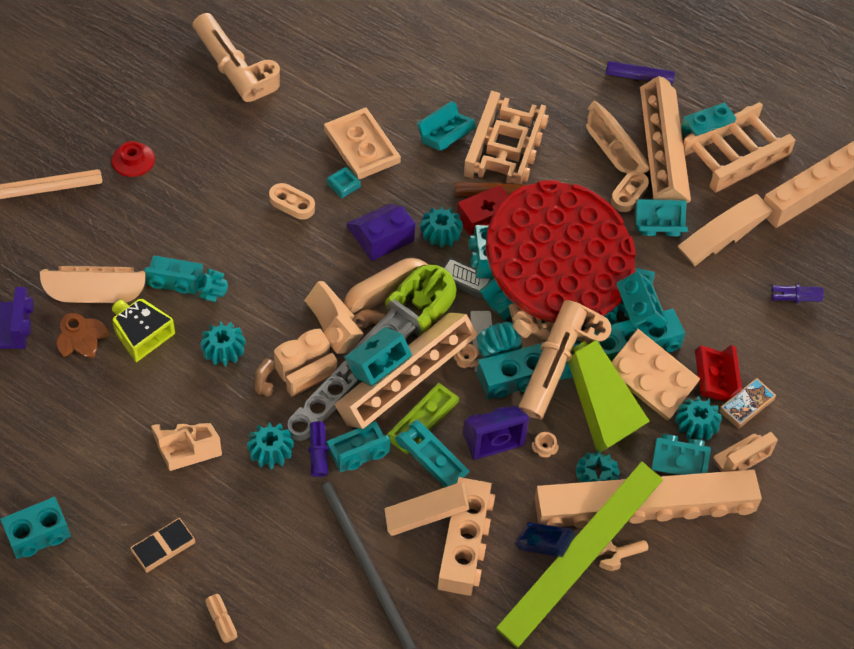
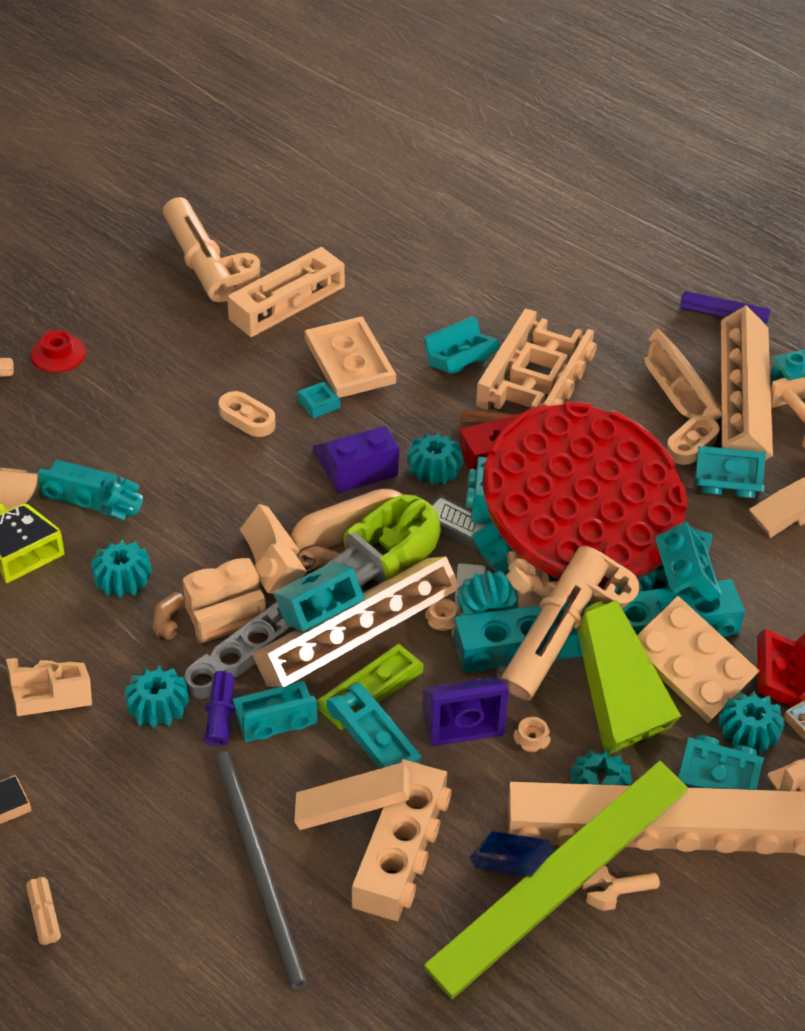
camera: 10 degrees right, 10 degrees down
none -> light nougat brick [227,247,345,337]

